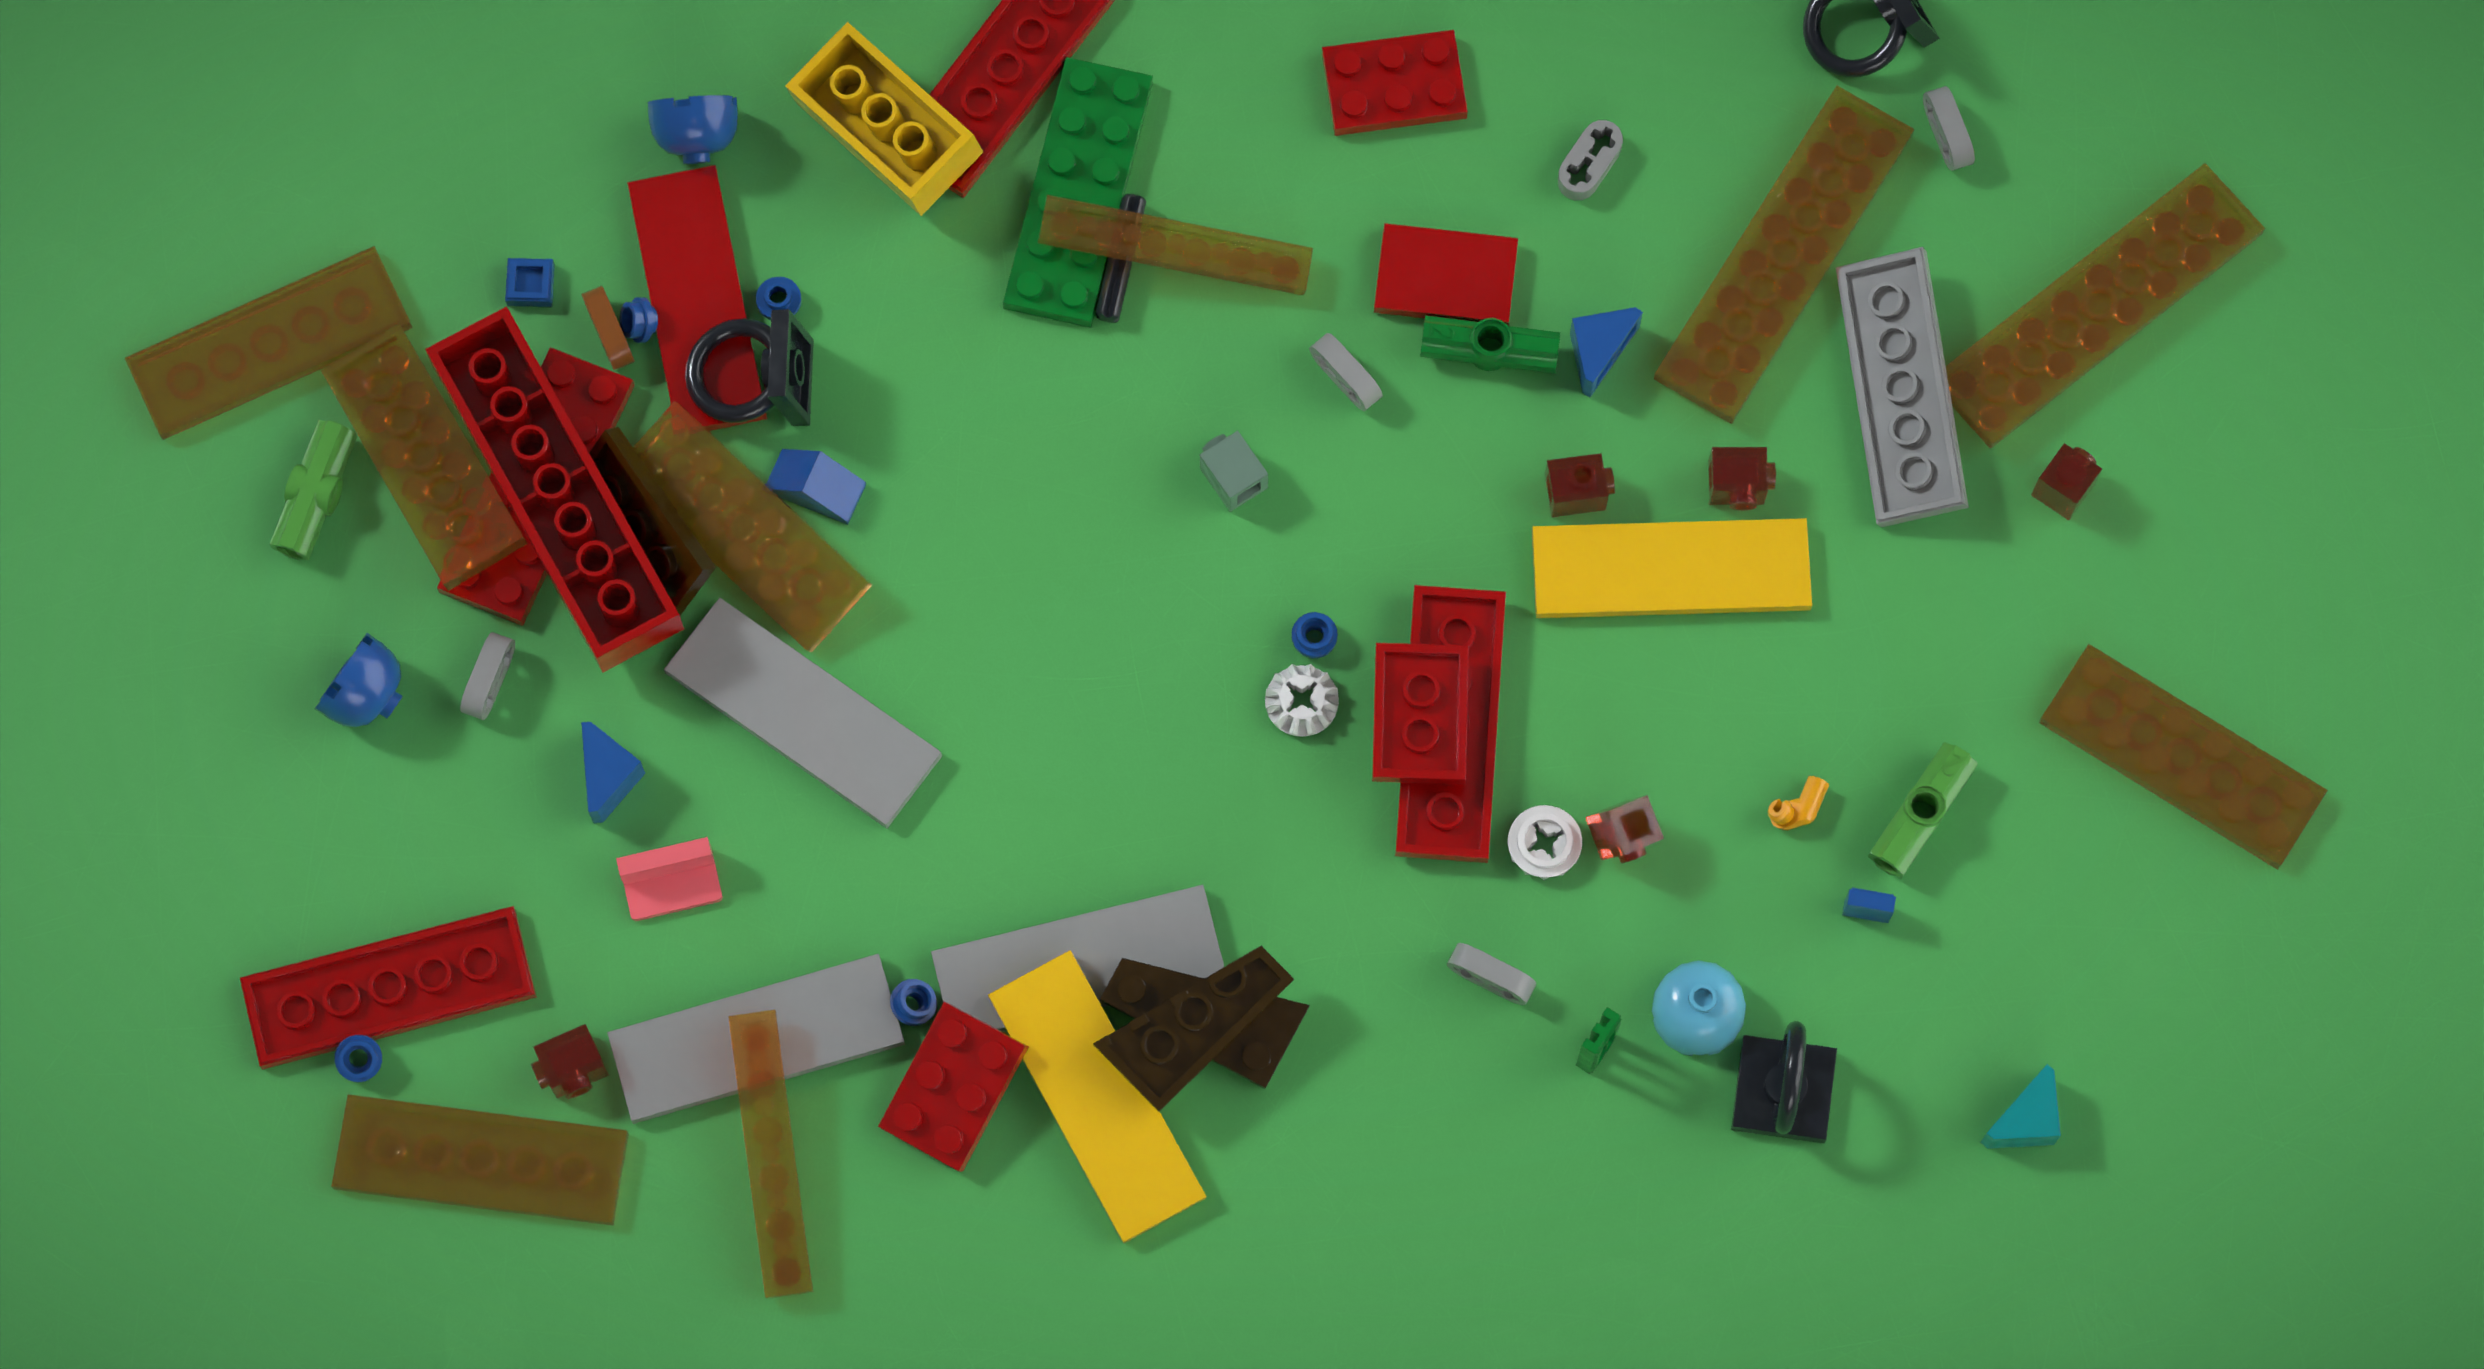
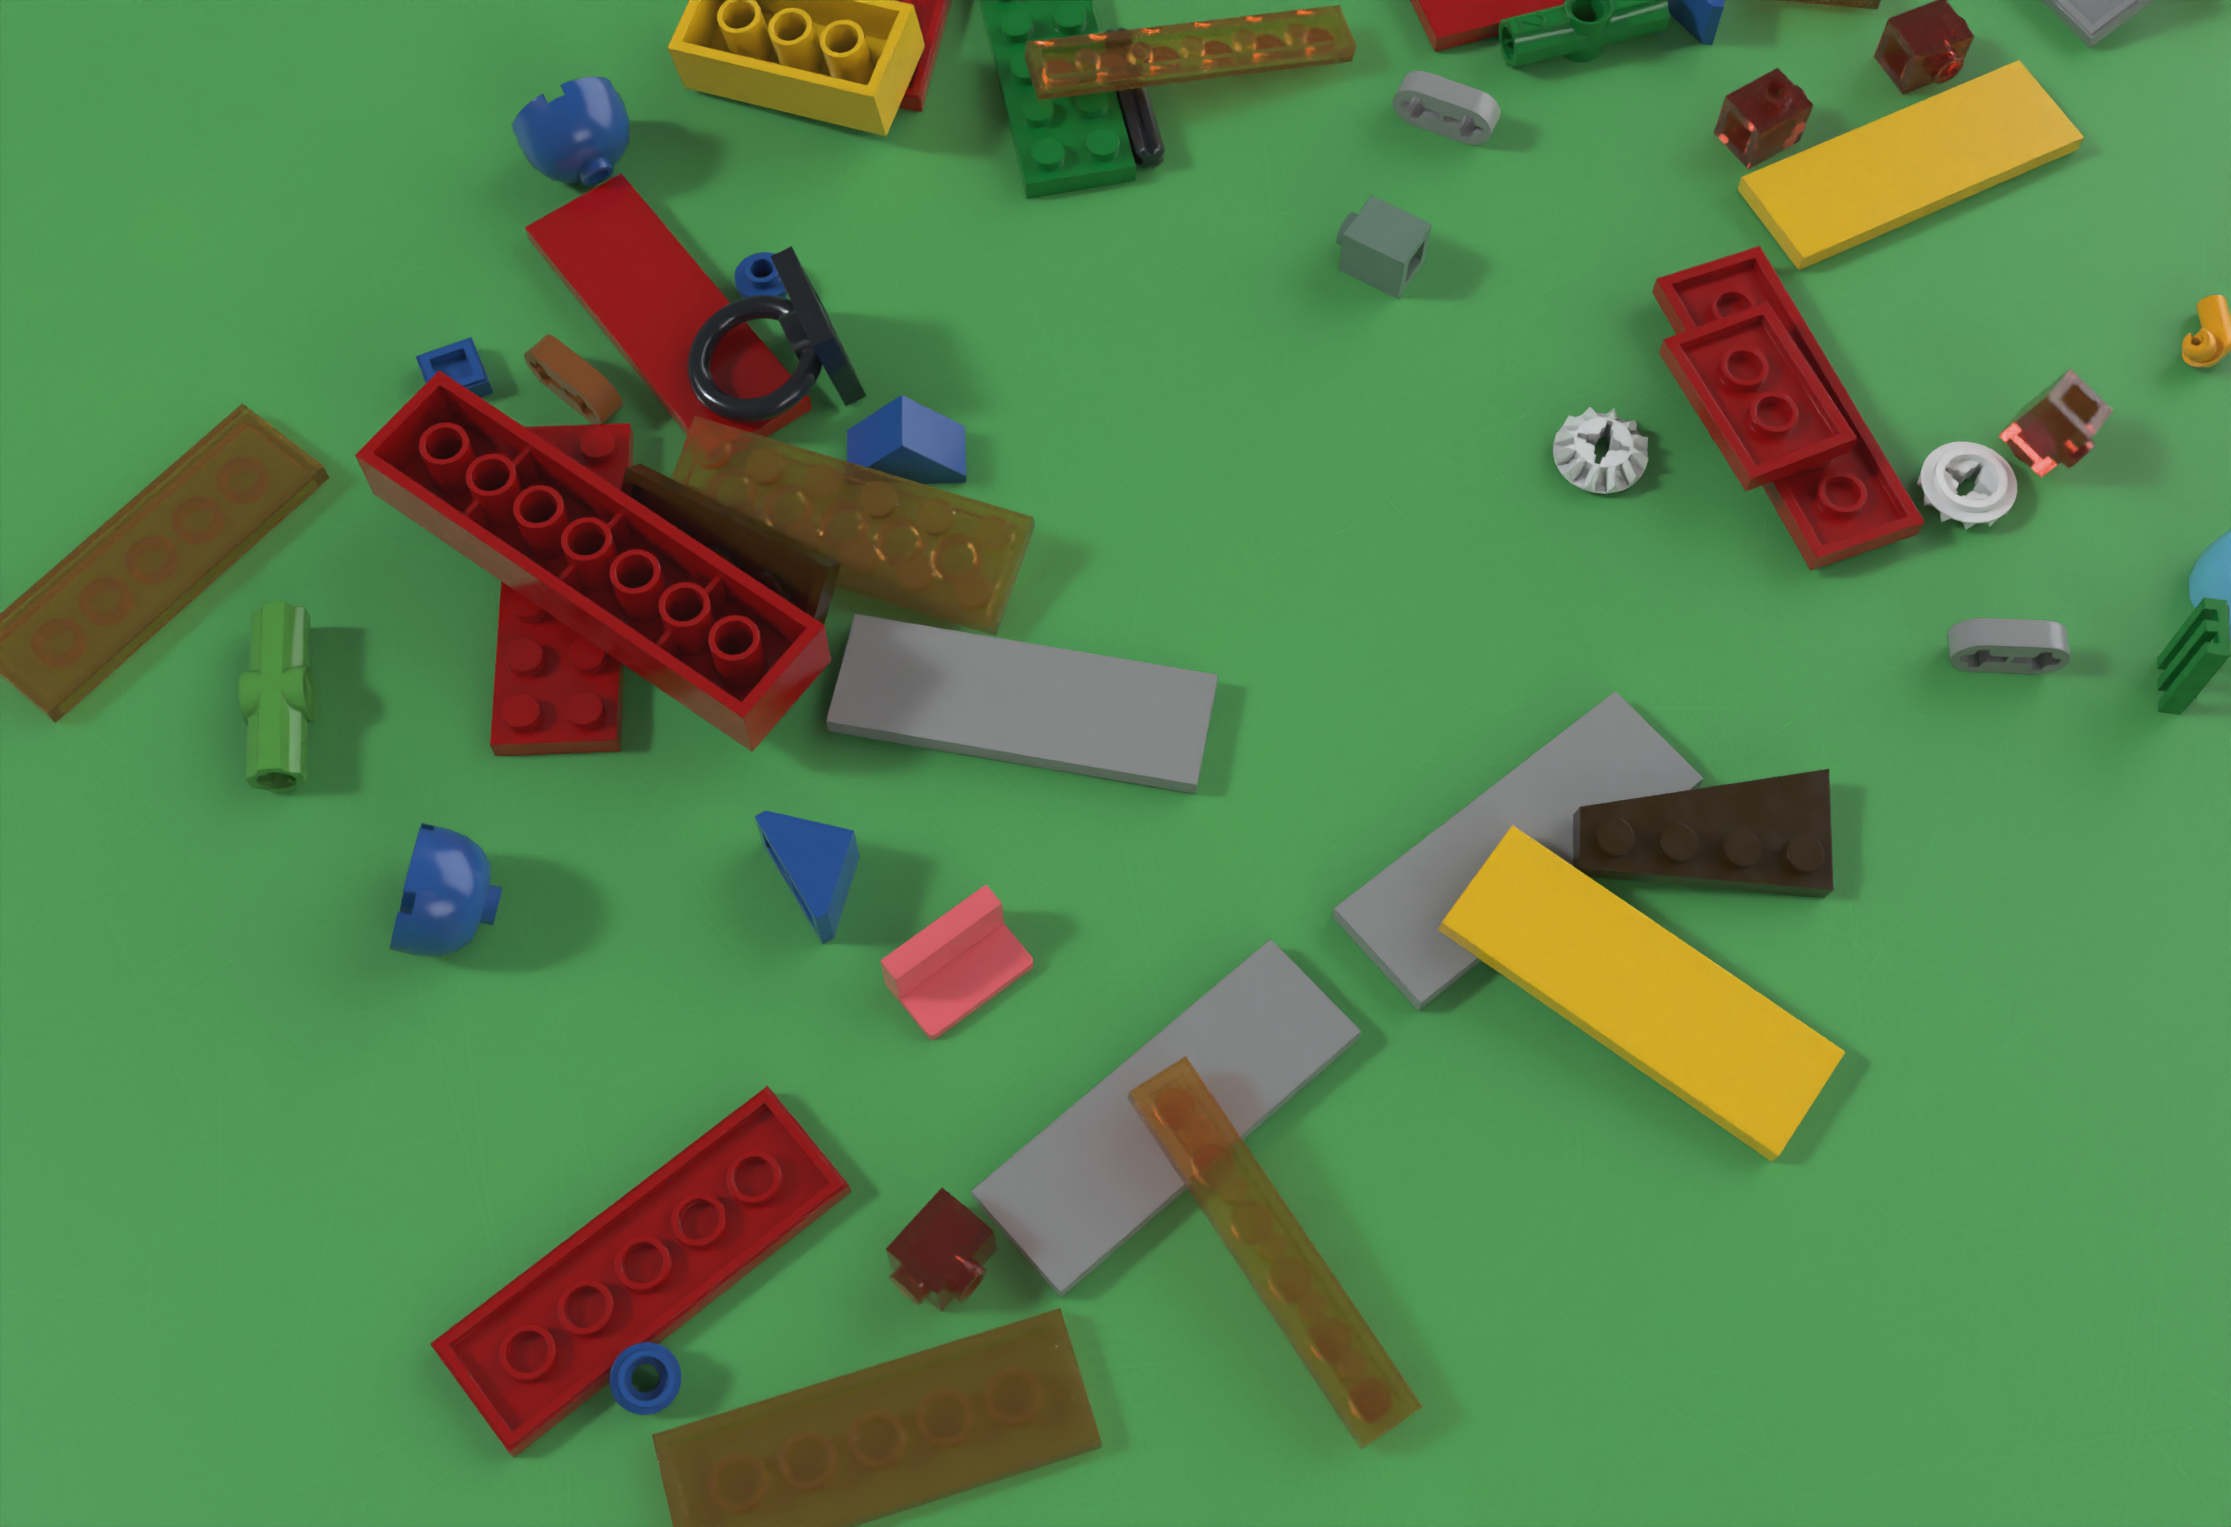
camera: 25 degrees left, 10 degrees down
clear orange plate [321,324,528,591] -> none
light grey beam [460,632,515,720] -> none
blue plate [620,297,658,343] -> none
red plate [878,1002,1029,1172] -> none
blue plate [890,979,937,1026] -> none
dark brown wing [1093,945,1294,1112] -> none
blue plate [1292,612,1338,658] -> none

